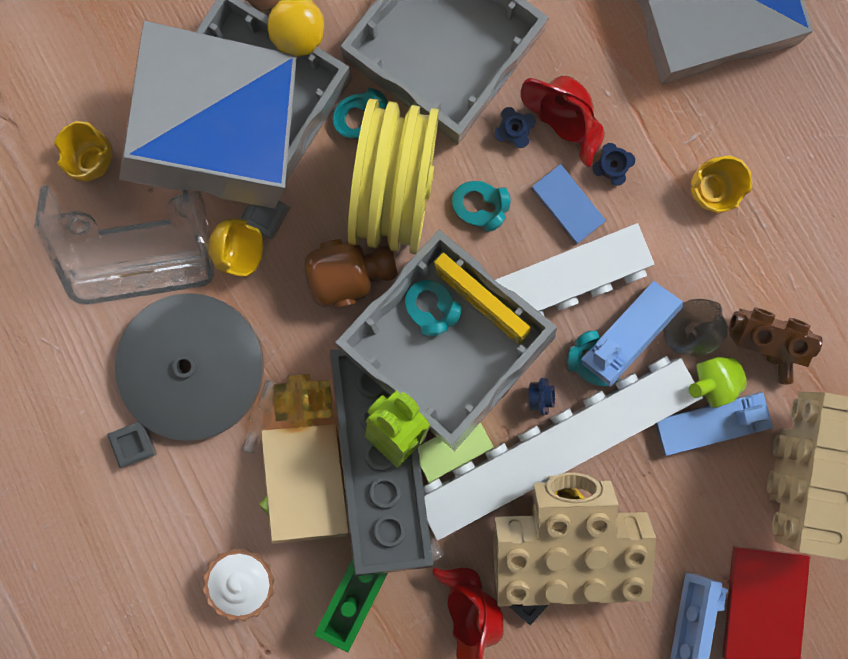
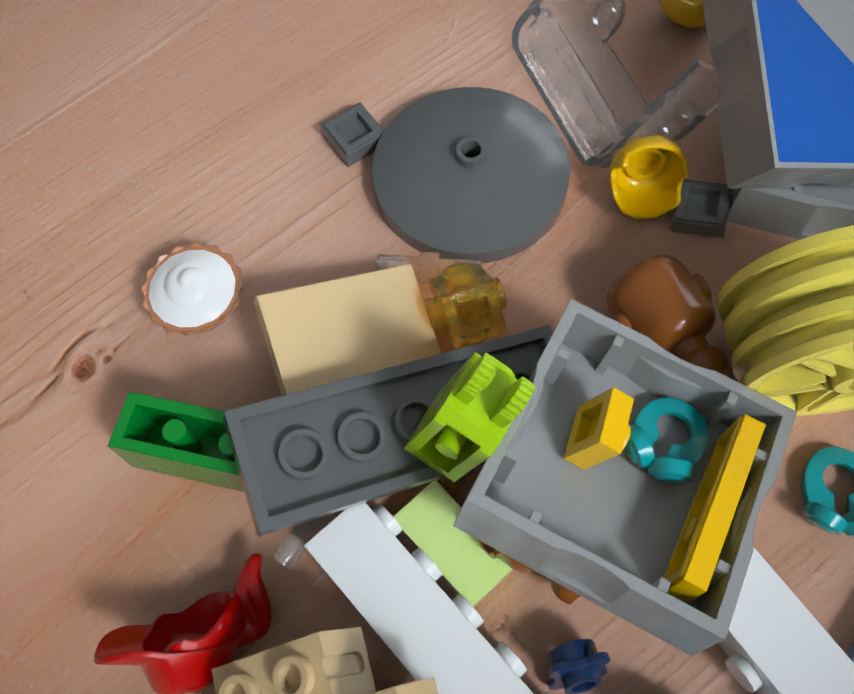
camera: 80 degrees right, 20 degrees down
none -> yellow plate [563,387,634,470]

